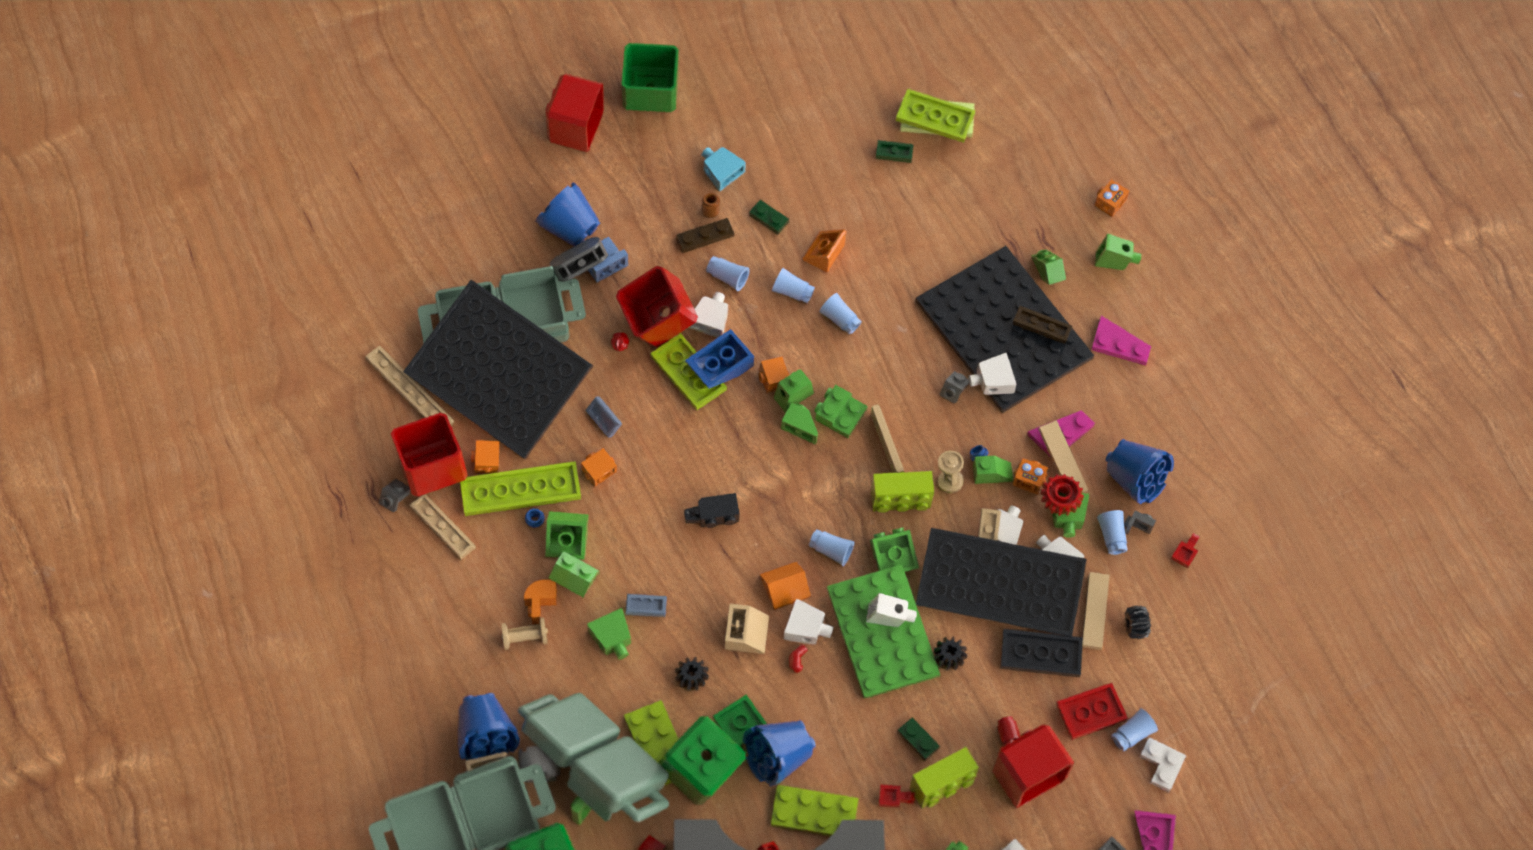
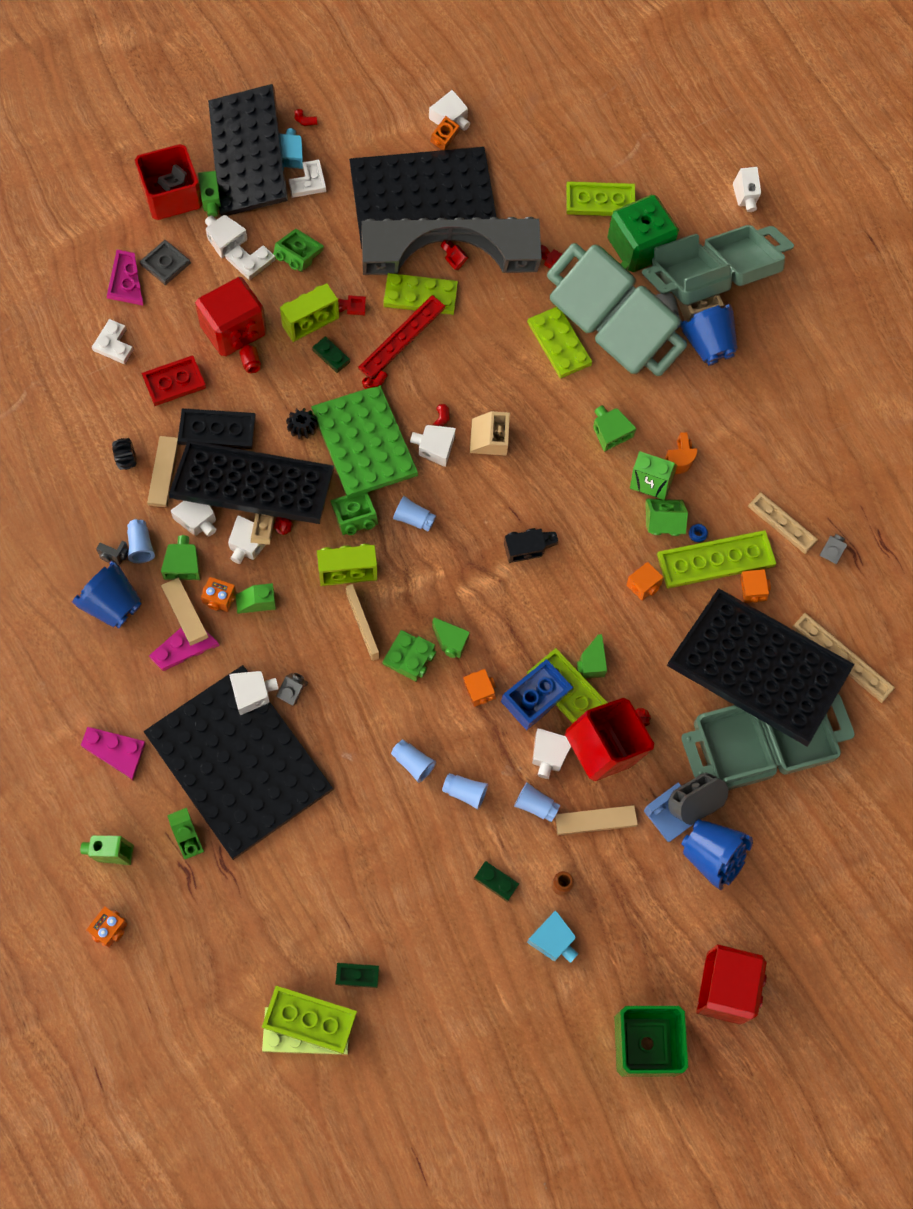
camera: 175 degrees right, 5 degrees up
red plate [391,413,468,497] -> none
tan hose [501,618,548,650] -> none
sand blue plate [585,396,622,438] -> none
sand blue plate [626,594,667,617] -> none
green plate [658,716,746,805] -> none
black gear [675,657,709,692] -> none
dark brown plate [676,218,734,253] -> none
green plate [713,695,767,747] -> none
blue cone [743,720,816,787] -> none
orange slope [760,562,811,610] -> none
bright green torso [774,369,814,412] -> none
orange slope [802,229,846,272] -> none
white torso [866,593,917,627] -> none
tan hose [938,450,964,493] -> none
blue plate [970,445,989,462] -> none
dark brown plate [1013,306,1072,344] -> none
red gear [1040,474,1084,516] -> none
light blue plant [1111,708,1158,751] -> none
red plate [1171,533,1200,569] -> none
none -> red tile [358,295,445,379]
none -> red arm [362,371,388,389]
none -> tan tile [555,805,638,835]
none -> bright green slope [577,634,607,679]

